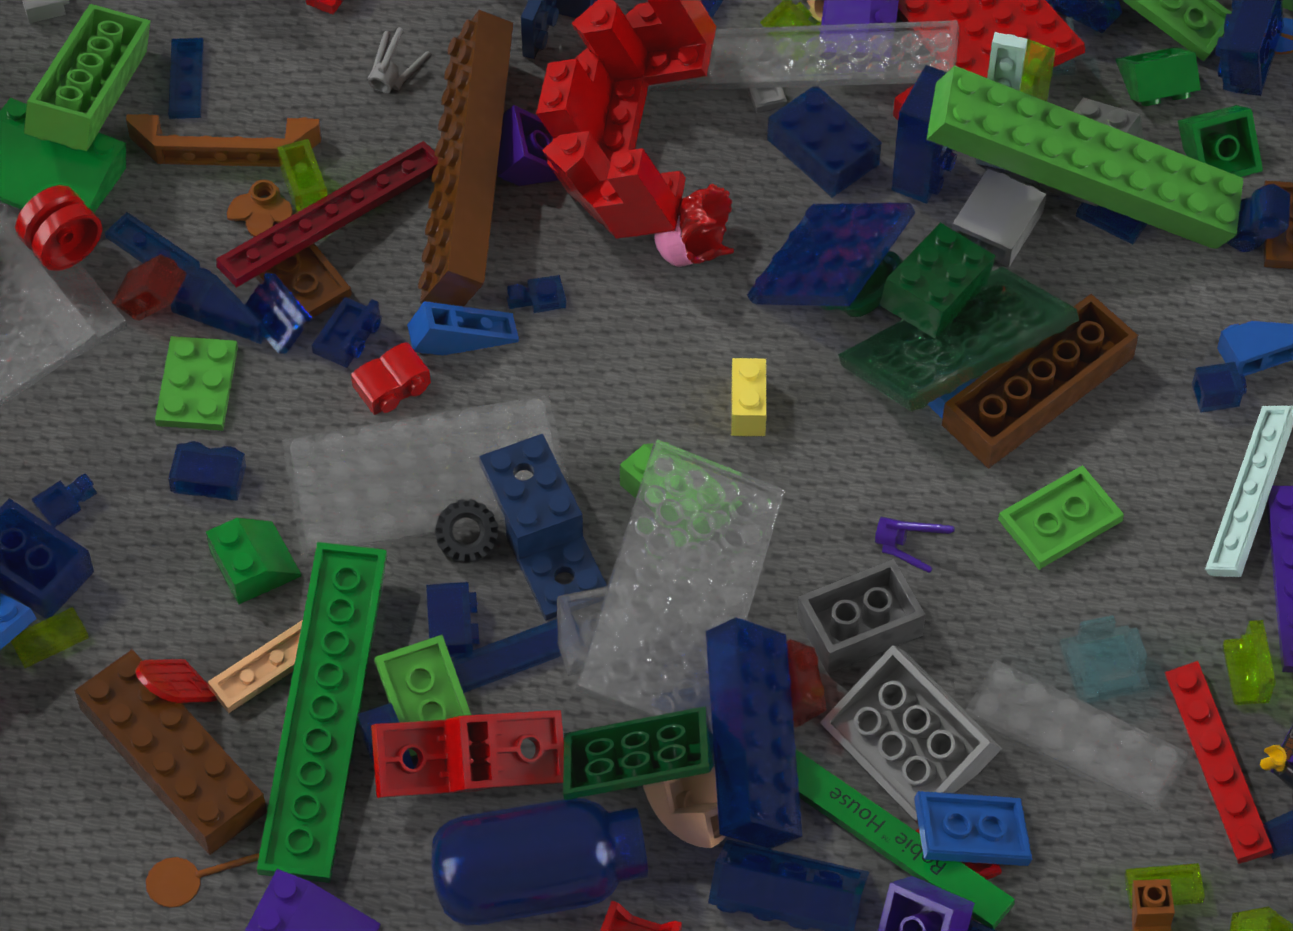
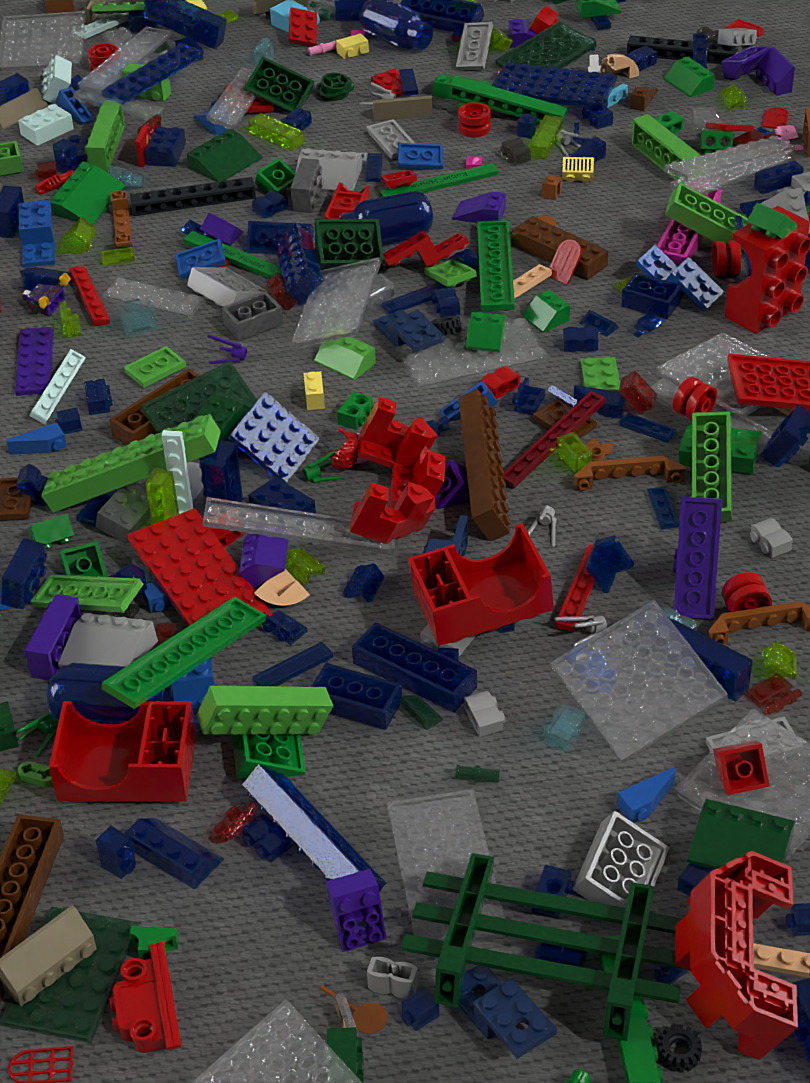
camera: 175 degrees right, 15 degrees down
none -> clear blue brick [84,379,113,415]
none -> green plant [303,447,341,483]
none -> green brick [337,392,374,430]
none -> green slope [466,312,506,352]
none -> clear blue slope [580,310,619,337]

